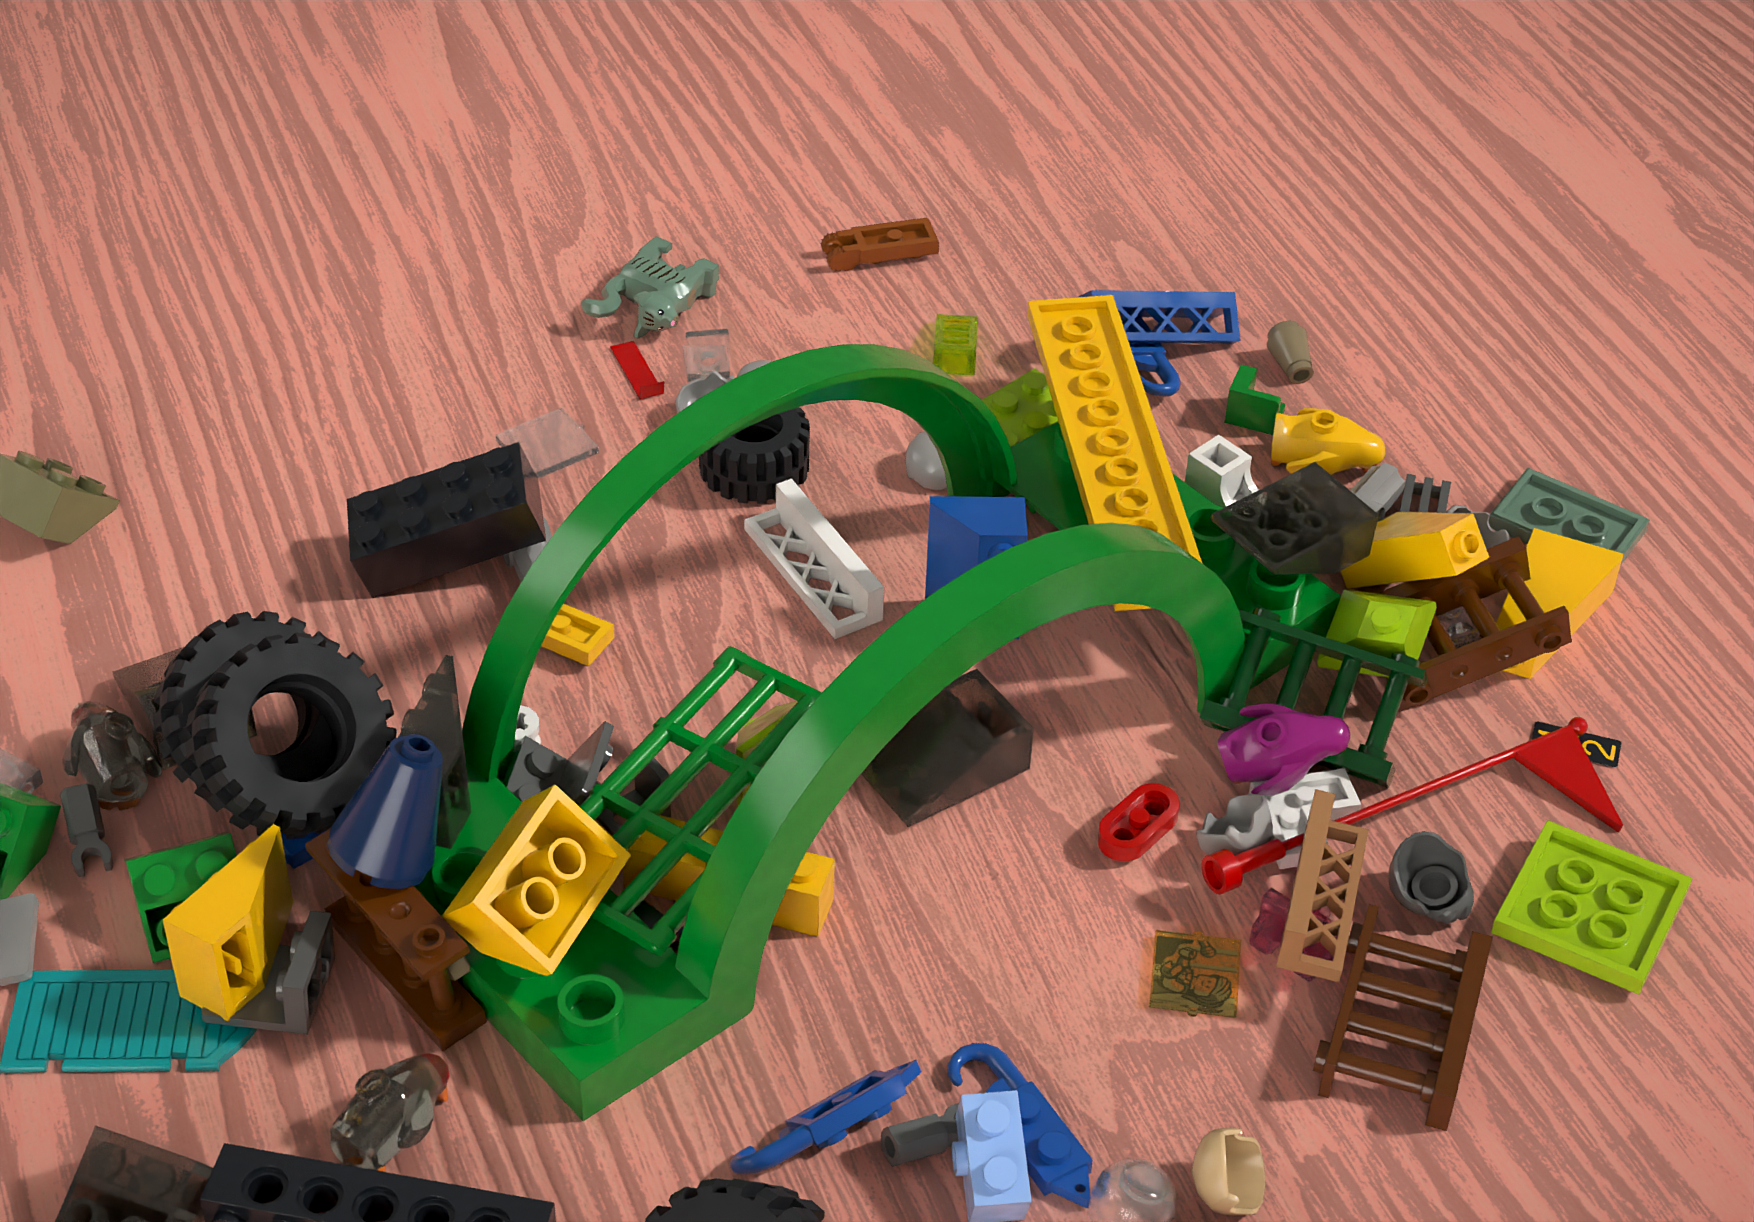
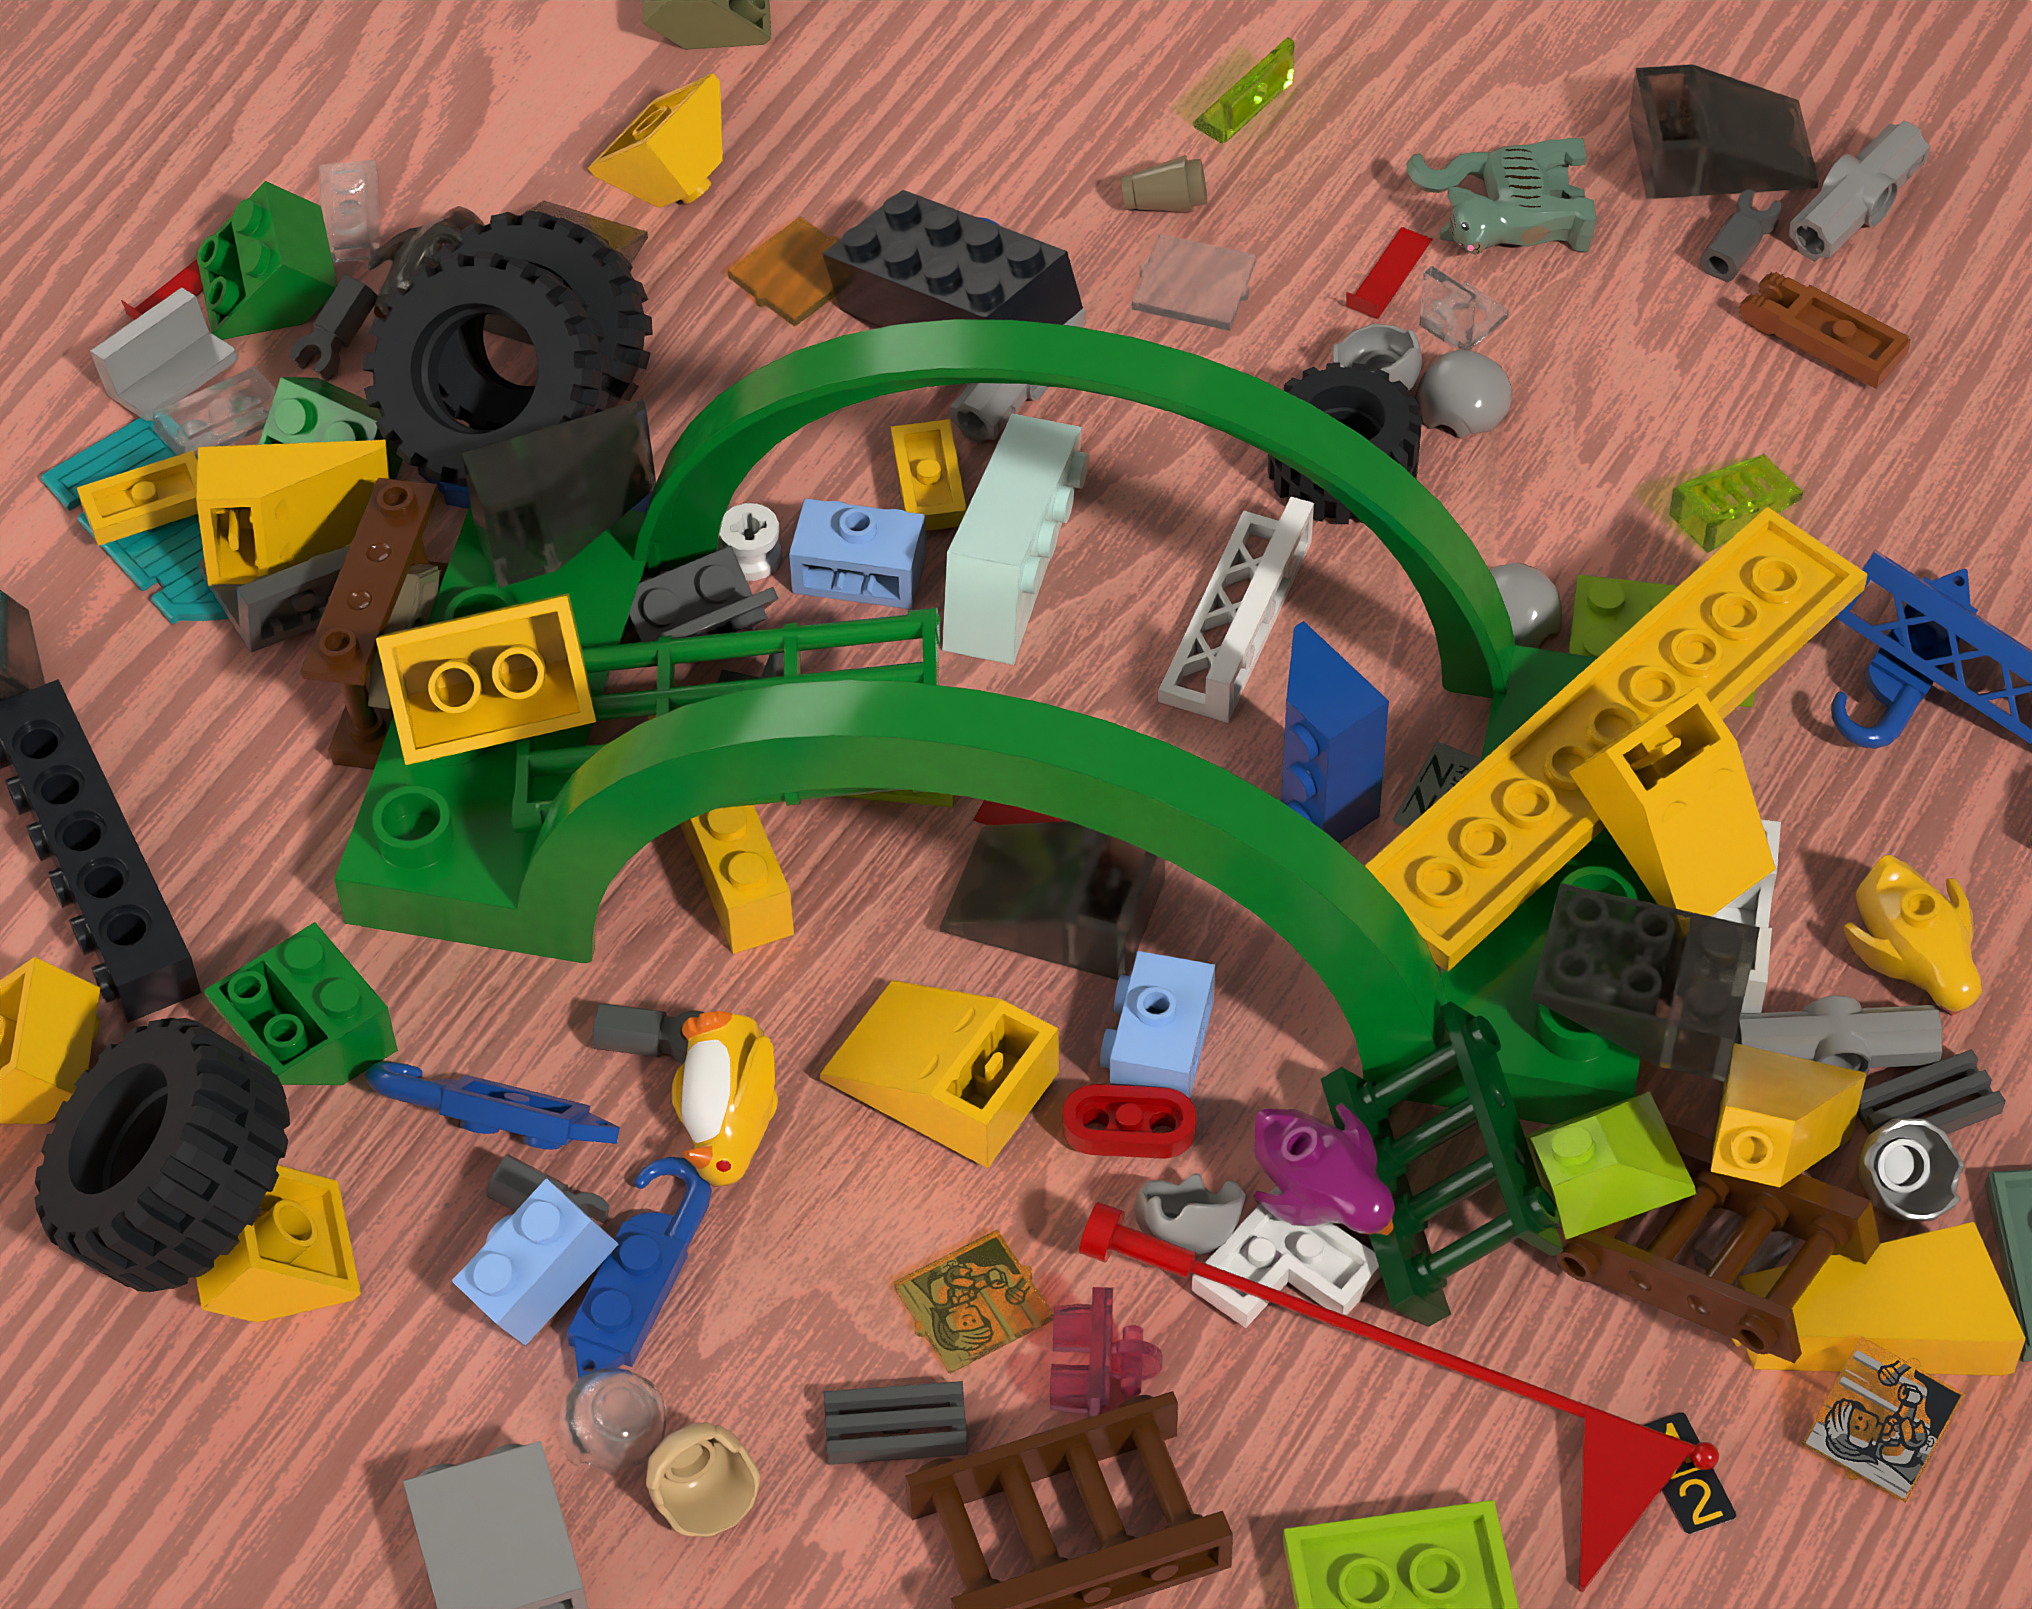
camera: 55 degrees right, 10 degrees up
dark blue cone [327,734,443,889] -> none
clear smoke animal [330,1053,450,1172] -> none
green panel [1224,364,1285,435] -> none
medium nougat fence [1276,789,1369,982] -> none
dark grey hair [1388,831,1474,924] -> none
none -> yellow plate [77,451,198,546]
none -> clear plate [153,366,277,460]
none -> green slope [204,922,398,1085]
none -> yellow slope [588,73,723,208]
none -> dark grey bar [593,1003,704,1064]
none -> animal [672,1011,778,1187]
none -> clear yellow piece [728,216,839,327]
none -> light blue brick [789,498,927,609]
none -> yellow slope [820,980,1059,1168]
none -> dark grey tile [824,1381,968,1465]
none -> light aqua wedge [942,413,1089,665]
none -> light blue brick [1100,951,1215,1099]
none -> dark tan cone [1121,155,1207,212]
none -> clear neon green slope [1193,37,1295,144]
none -> yellow slope [1569,686,1776,938]
none -> clear smoke slope [1629,64,1819,199]
none -> dark grey bar [1701,189,1781,283]
none -> light grey piece [1788,120,1930,261]
none -> piece [1802,1336,1966,1503]

